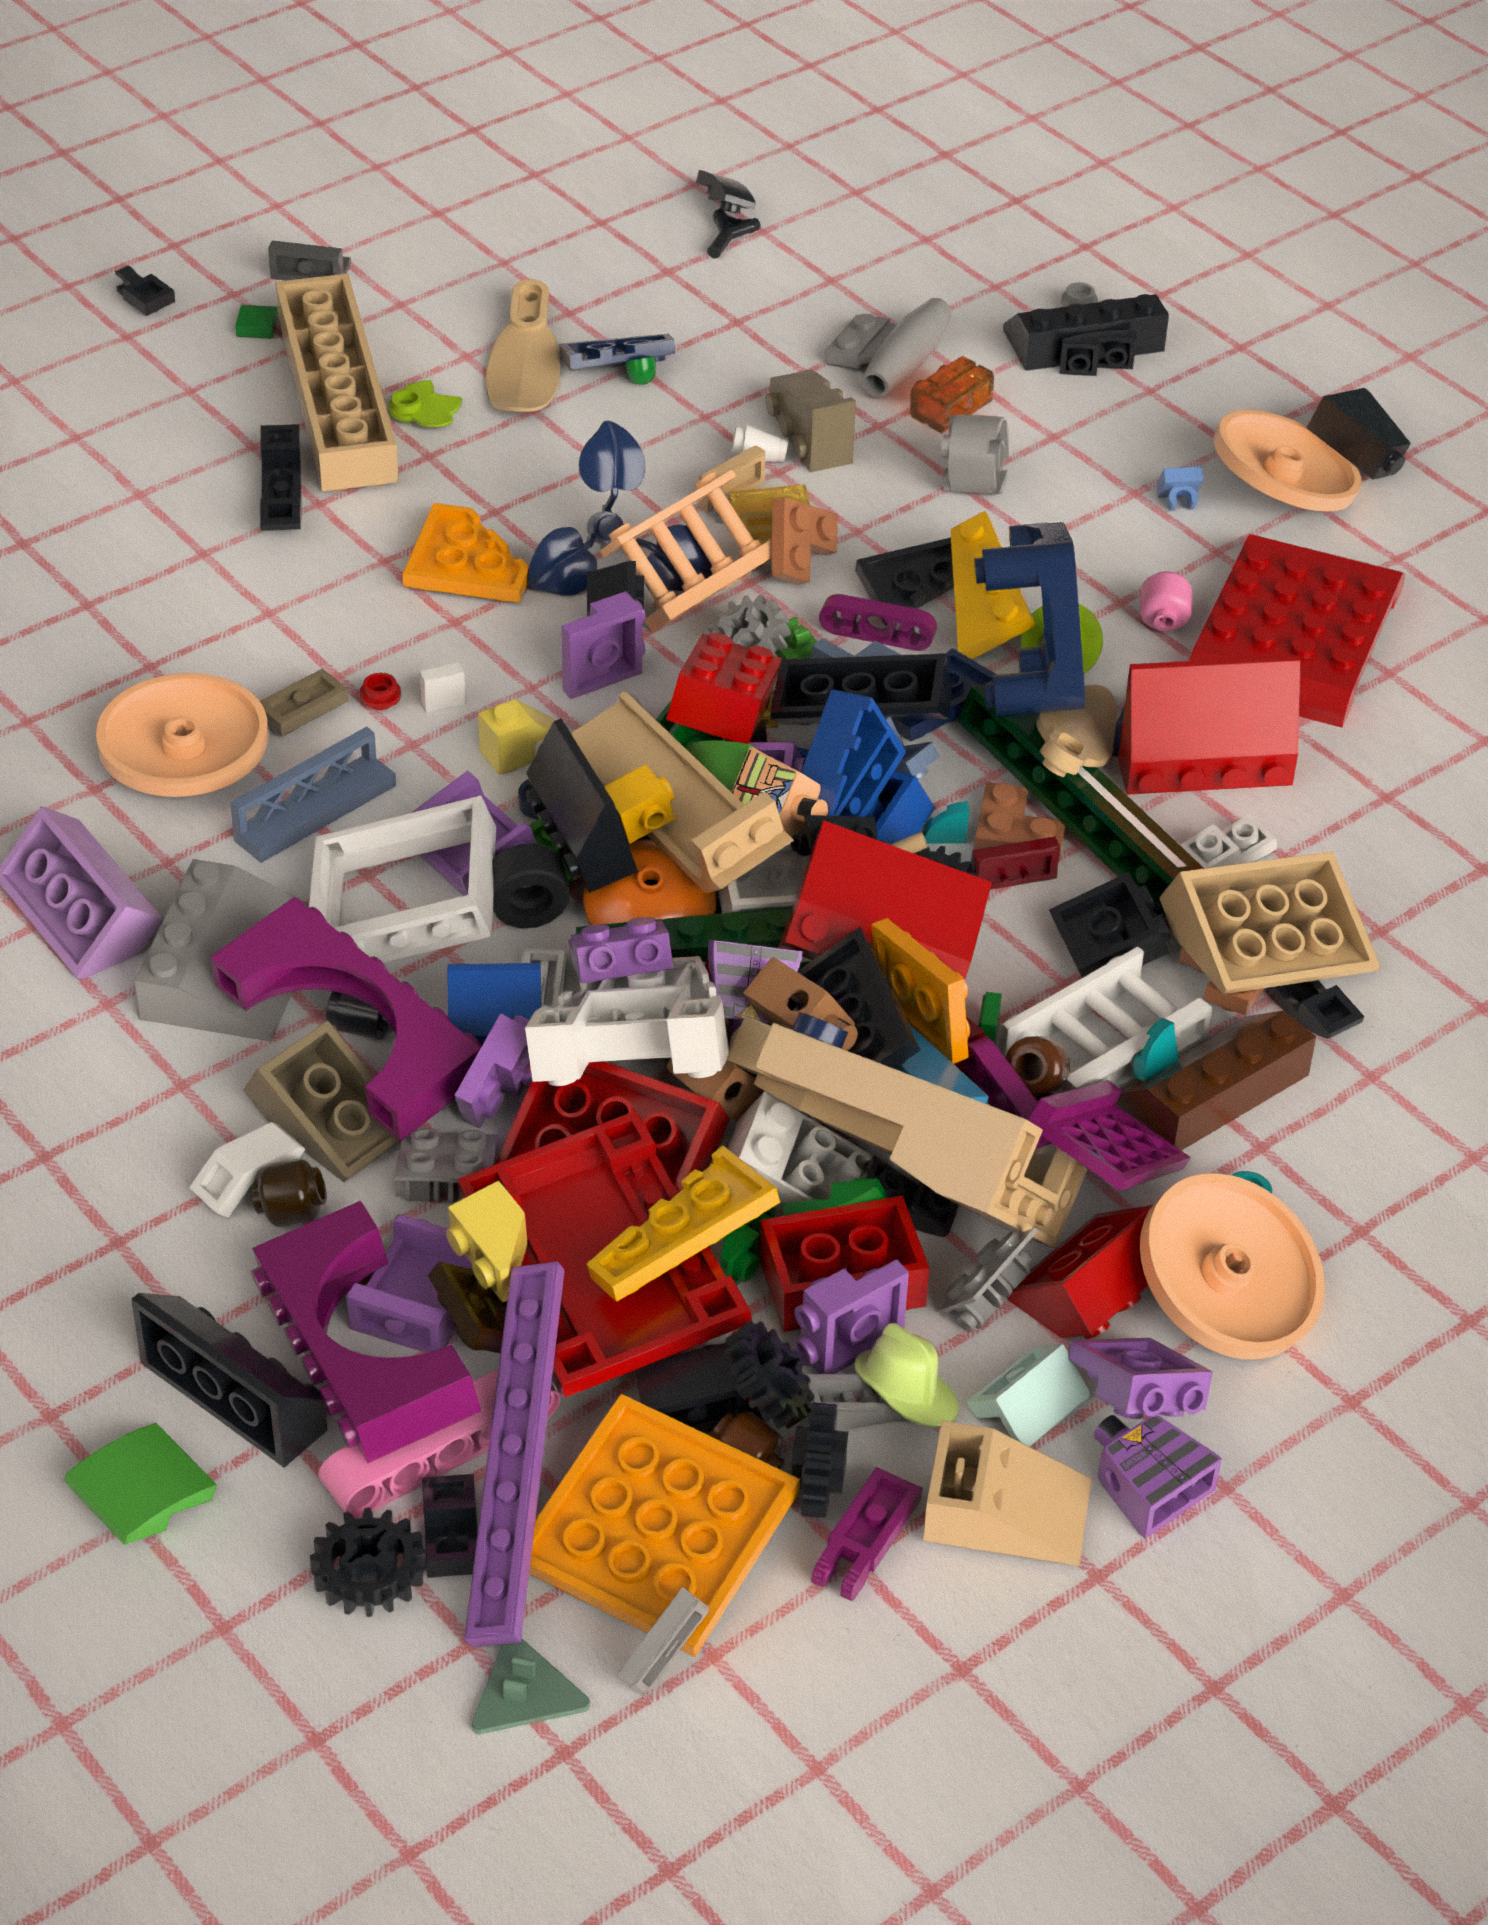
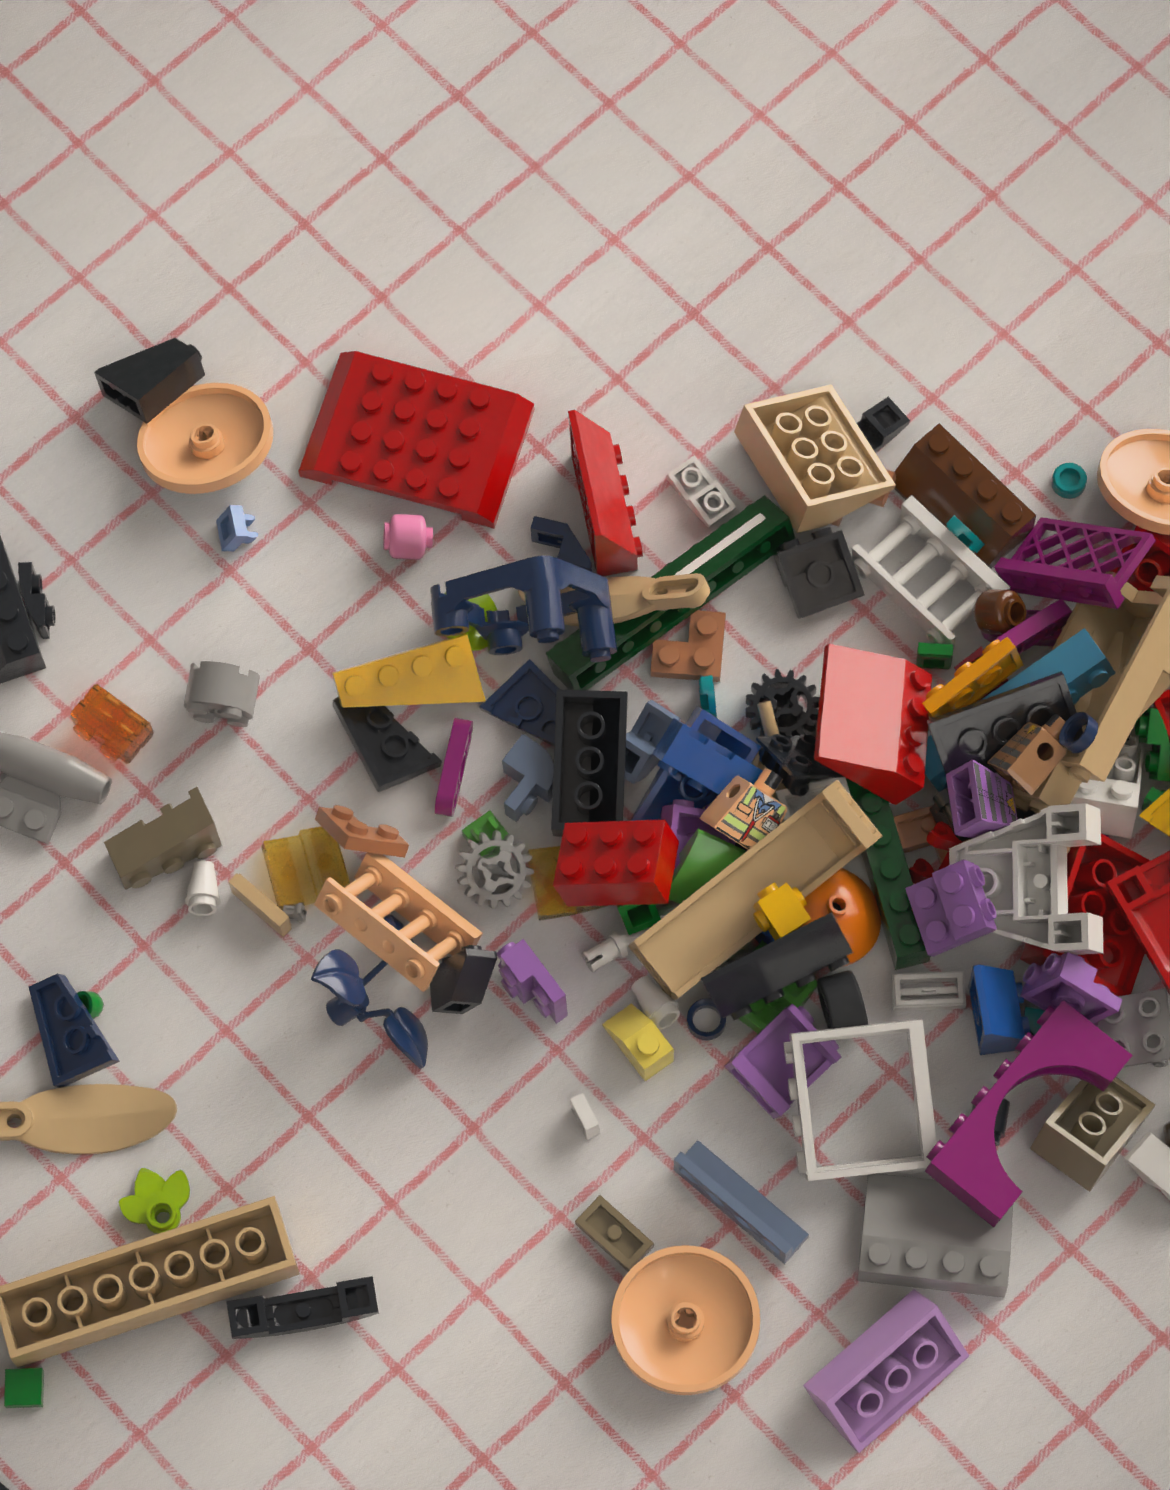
camera: 90 degrees left, 25 degrees up
red plate [359,673,401,710] -> none
light orange plate [403,503,529,603] -> none
dark red plate [971,836,1060,890] -> none

